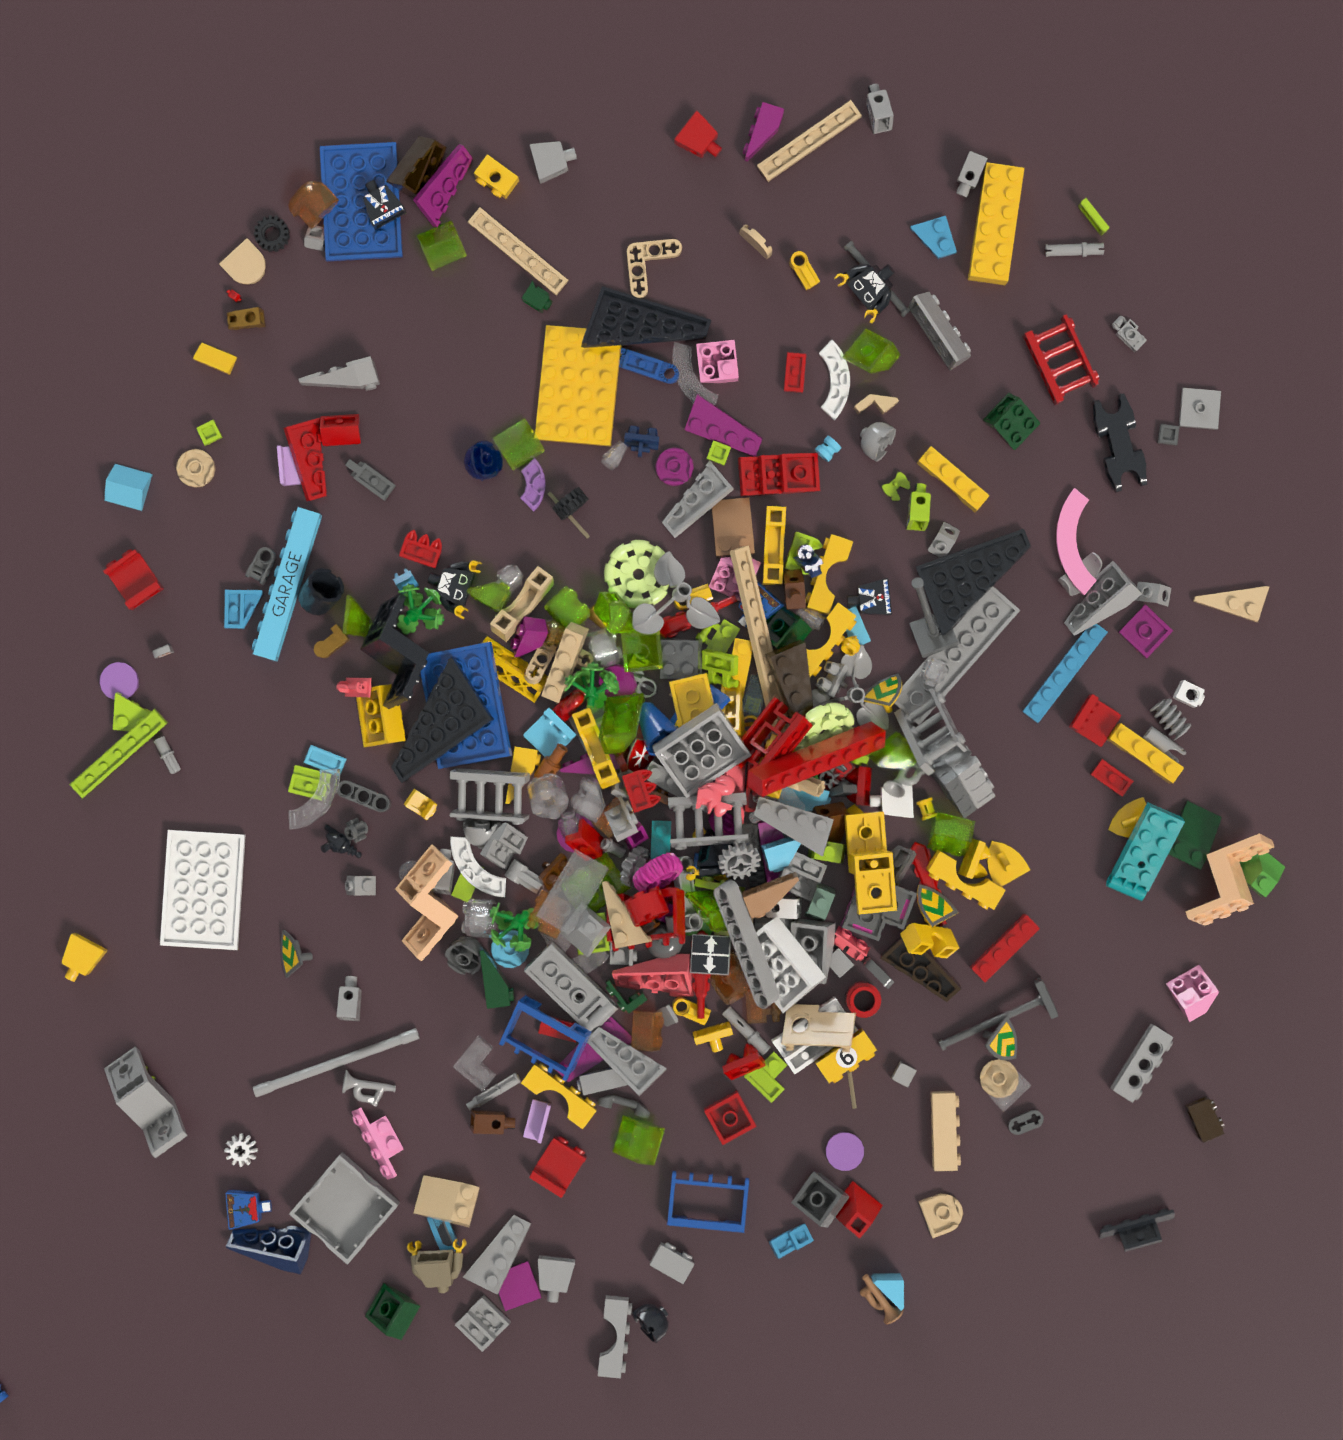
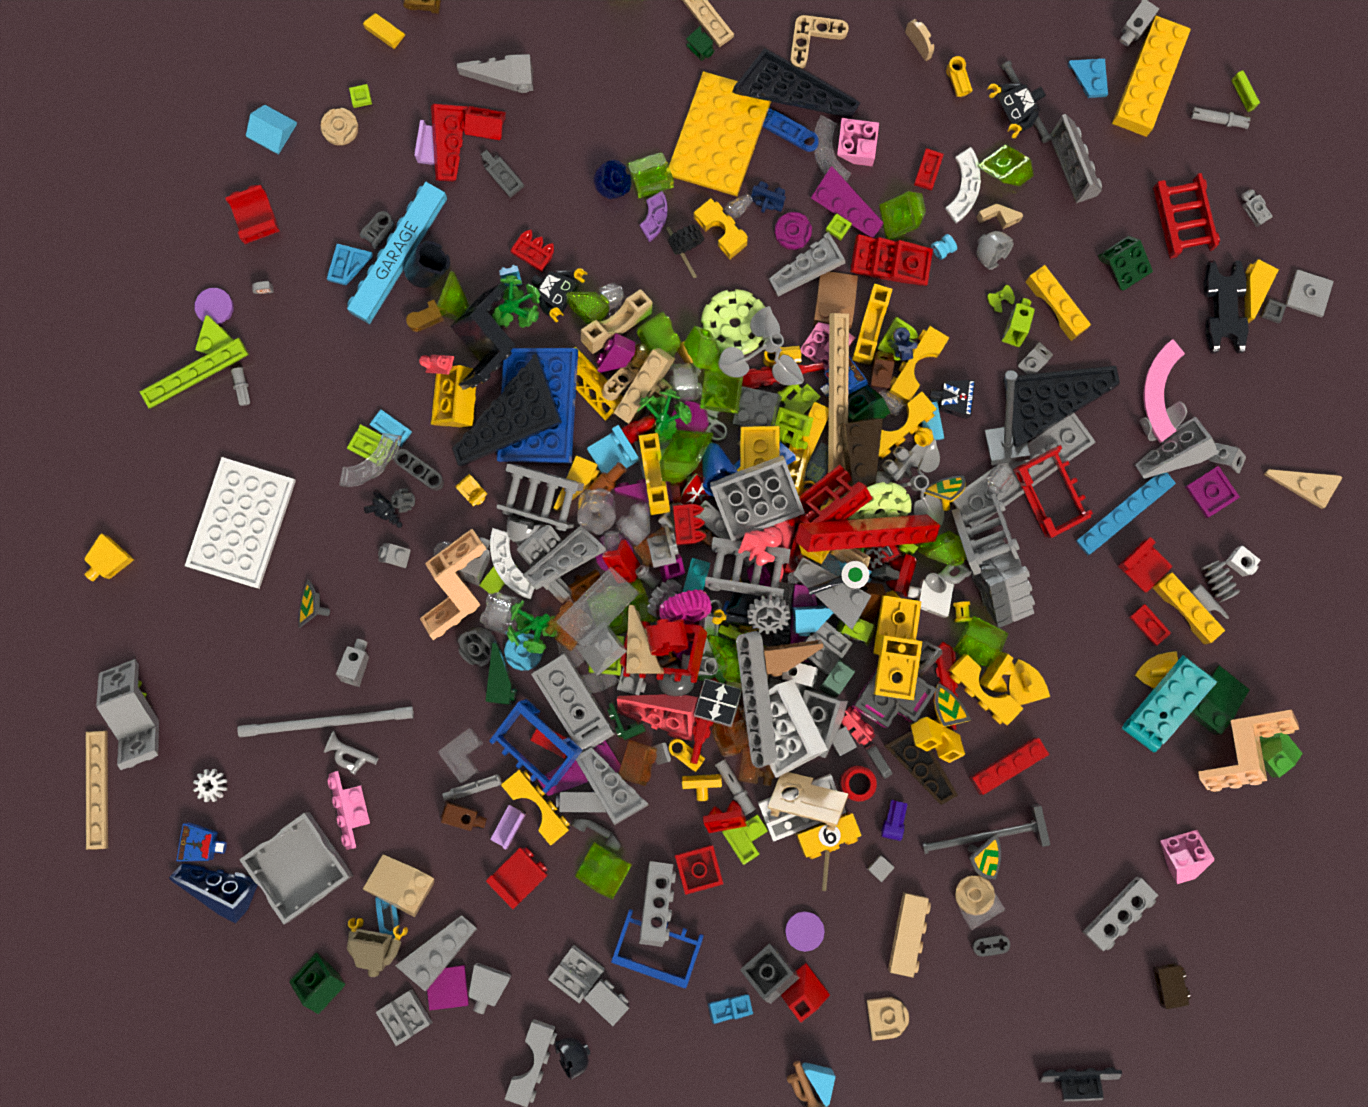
camera: 15 degrees right, 5 degrees down
none -> tan tile [86,731,108,850]
none -> light grey wing [523,526,606,590]
none -> light grey slope [548,945,605,1003]
none -> light grey brick [639,861,676,947]
none -> yellow arch [694,199,748,259]
none -> piece [808,561,869,595]
none -> clear neon green slope [880,191,926,240]
none -> dark purple piece [881,800,907,841]
none -> red hinge [1013,445,1093,538]
none -> yellow slope [1244,259,1279,323]

